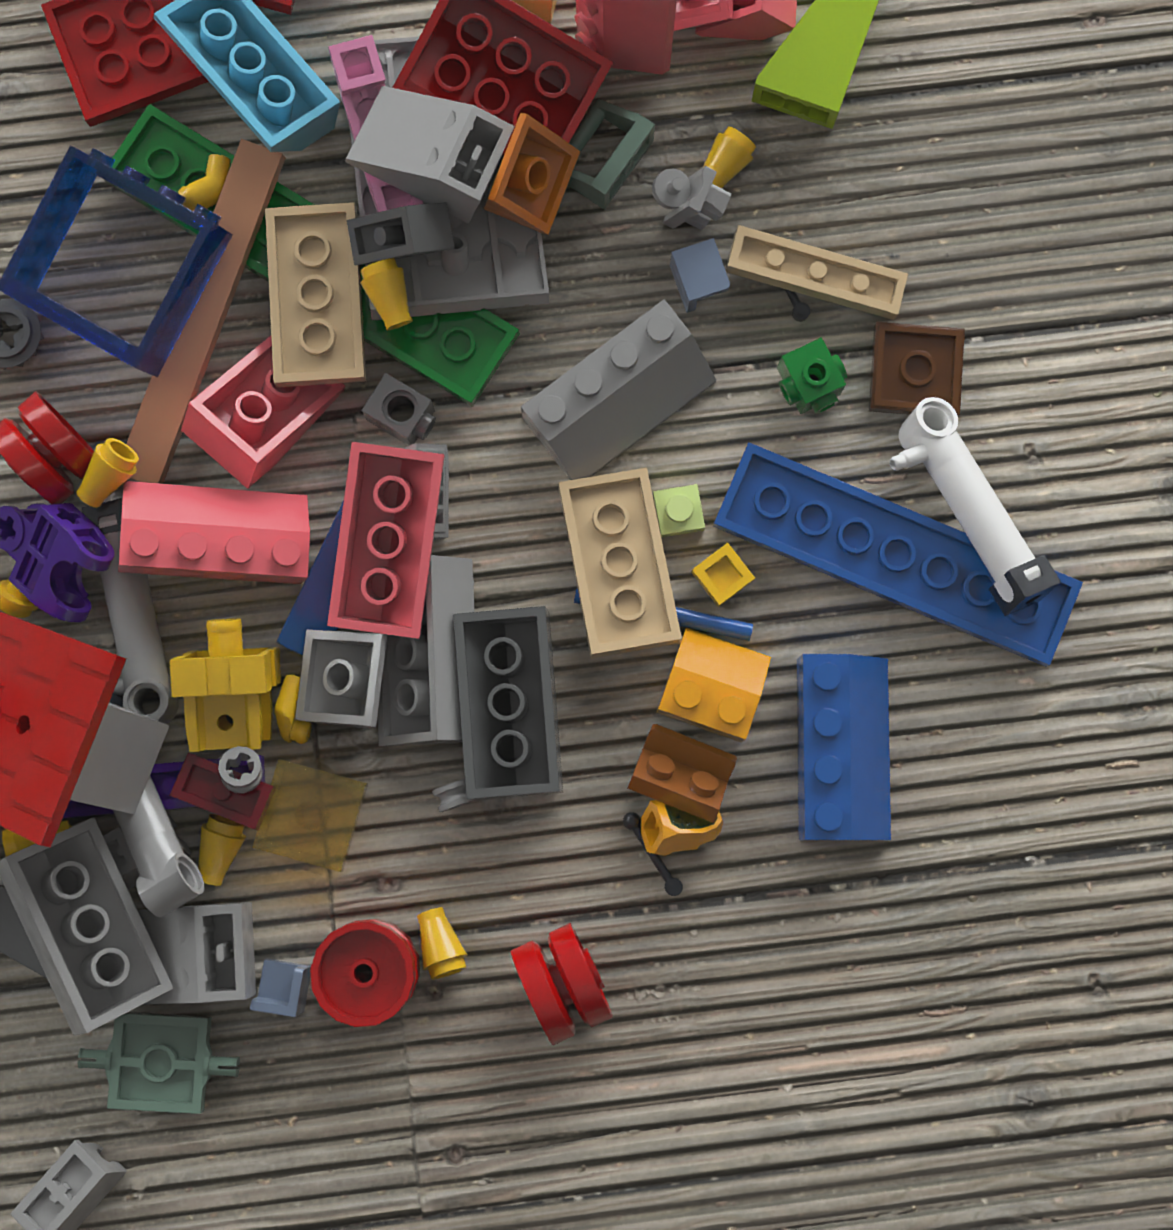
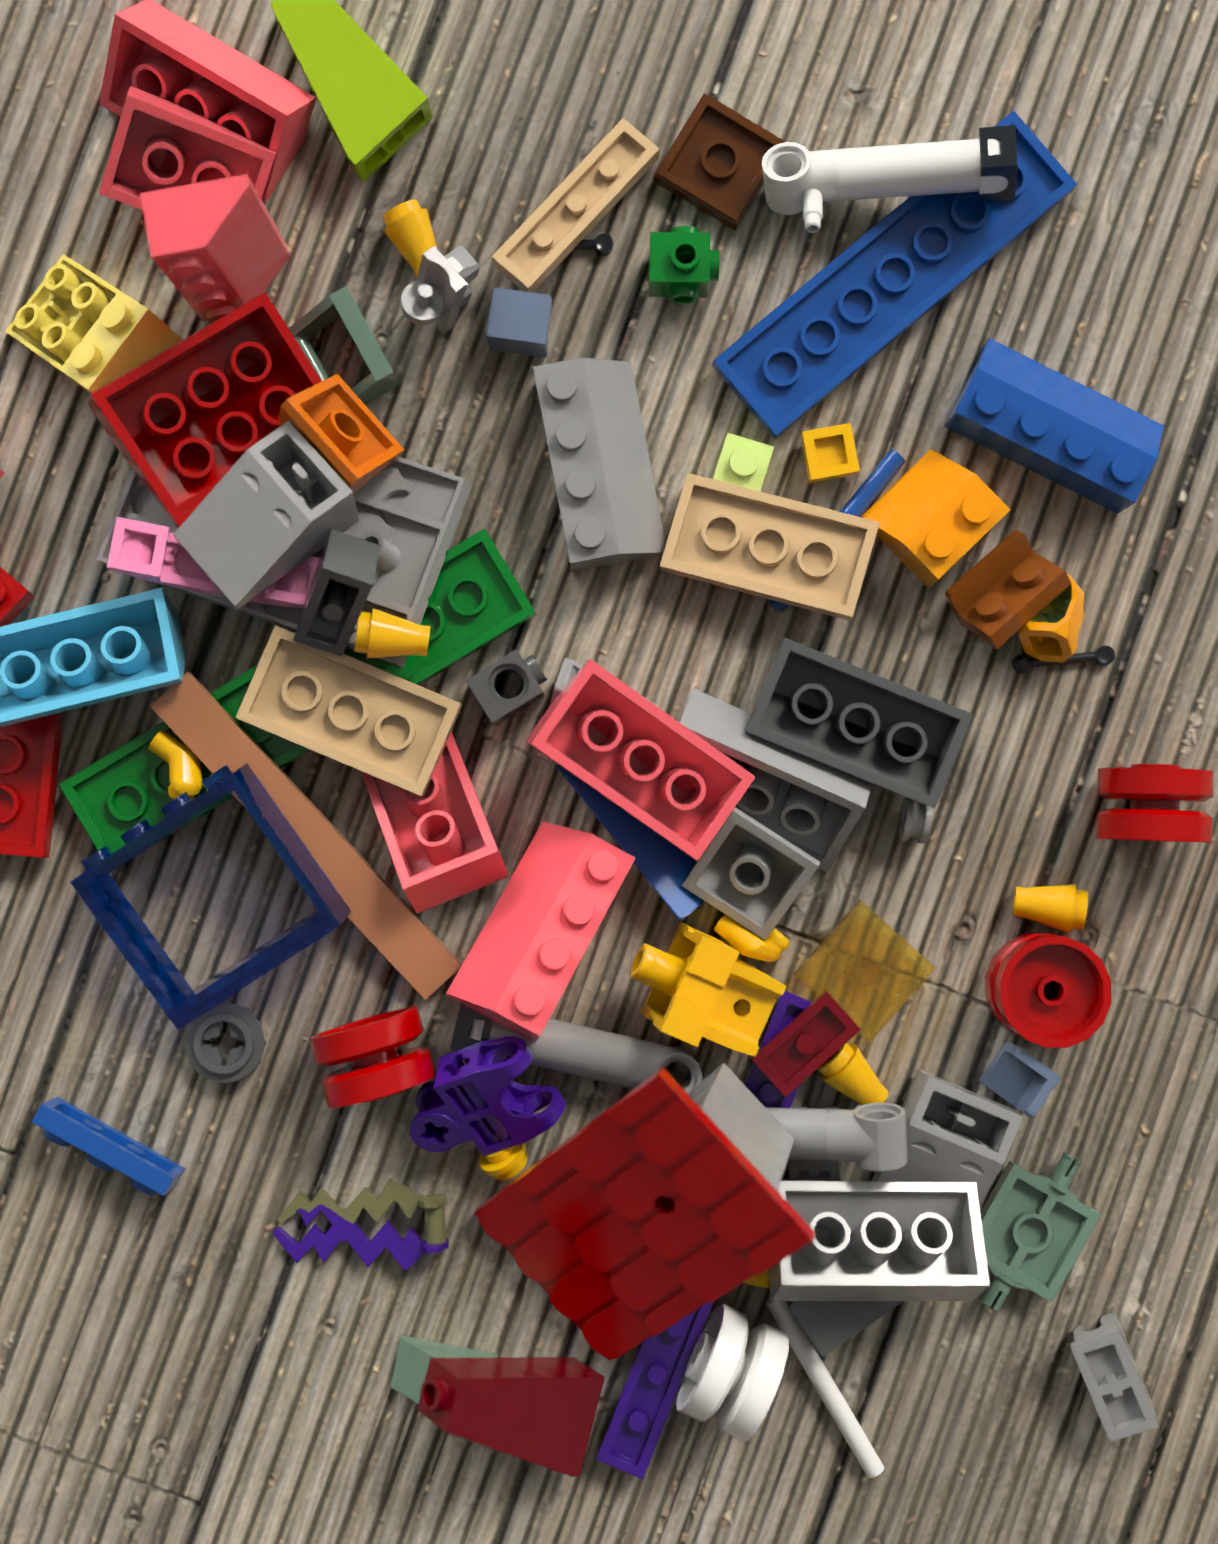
camera: 60 degrees left, 5 degrees up
yellow cone [76,438,139,508] -> none
light grey bush [218,746,263,794] -> none

